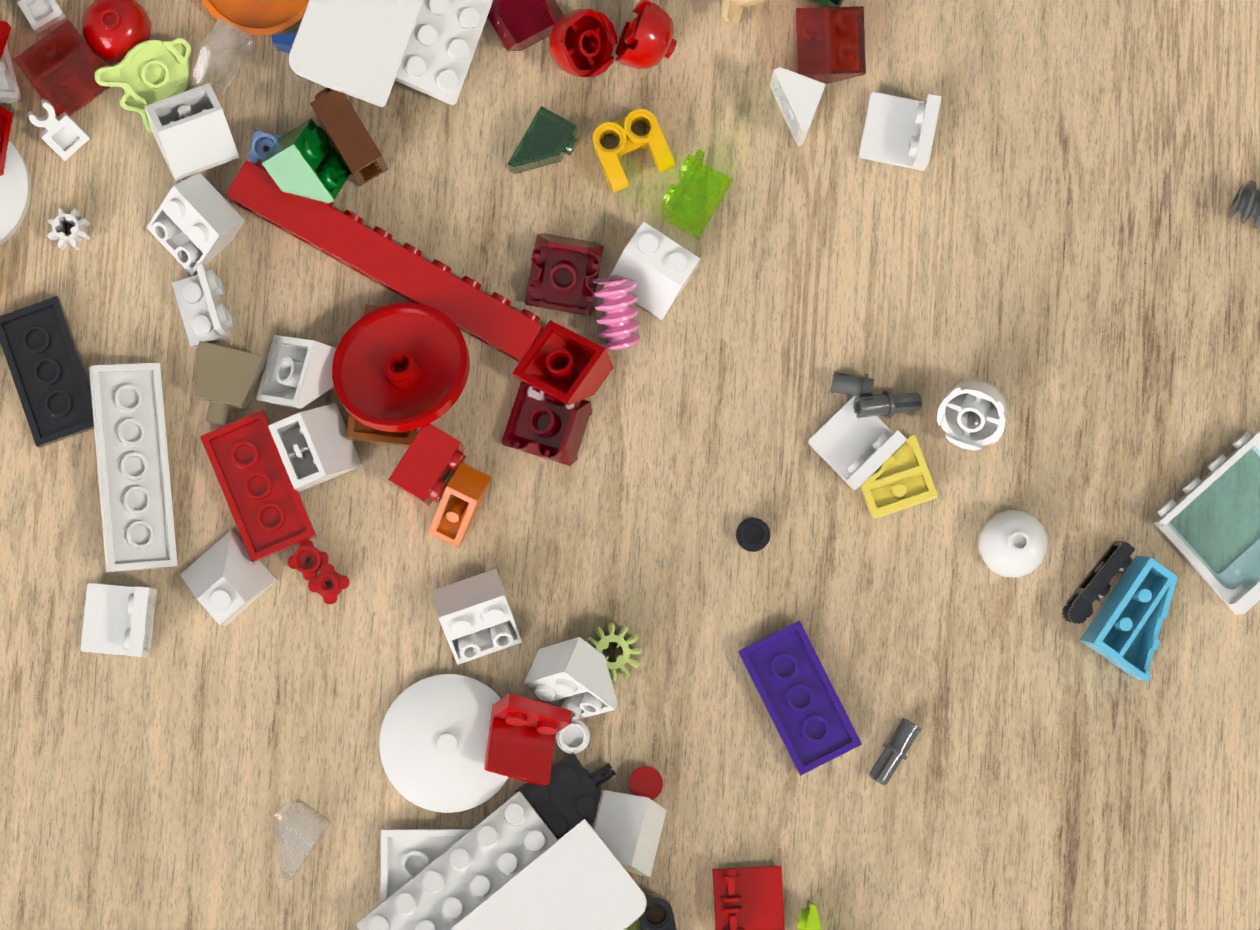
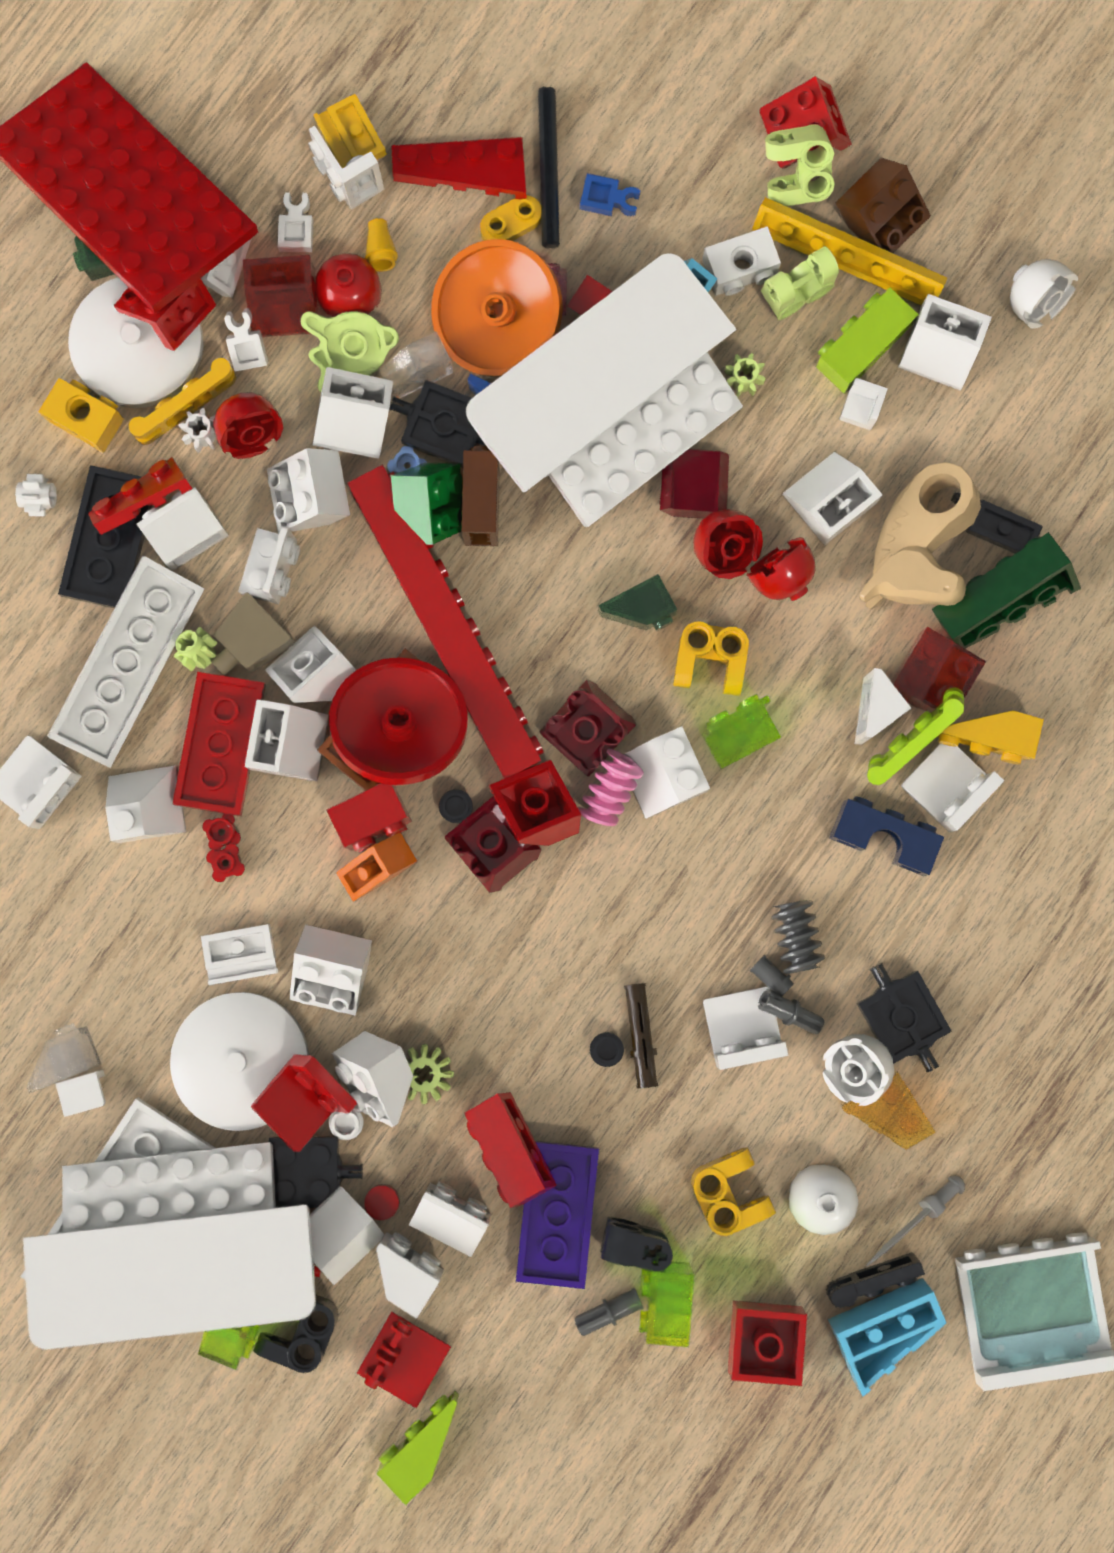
camera: 35 degrees right, 0 degrees up
light yellow wing [861,435,938,520] -> none
none -> white panel [55,1070,106,1117]
none -> red wing [88,457,193,535]
none -> yellow plate [129,358,236,445]
none -> white slope [137,487,229,571]
none -> yellowish green gear [174,627,217,671]
none -> white plate [201,924,278,985]
none -> red cylinder [213,392,284,459]
none -> white slope [376,1232,444,1318]
none -> black plate [389,380,486,468]
none -> white slope [409,1182,491,1257]
none -> black plate [439,789,473,823]
none -> red brick [464,1092,557,1208]
none -> black piece [600,1217,673,1271]
none -> dark brown pin [624,983,658,1089]
none -> clear neon green brick [639,1261,694,1347]
none -> yellow piece [691,1147,776,1236]
none -> red brick [728,1300,807,1387]
none -> dark grey piece [772,900,825,974]
none -> dark blue arch [829,796,944,876]
none -> clear yellow wing [841,1071,936,1150]
none -> black plate [856,963,952,1073]
none -> light grey sword [866,1176,965,1266]
none -> lime plate [867,687,964,785]
none -> yellow slope [937,710,1044,764]

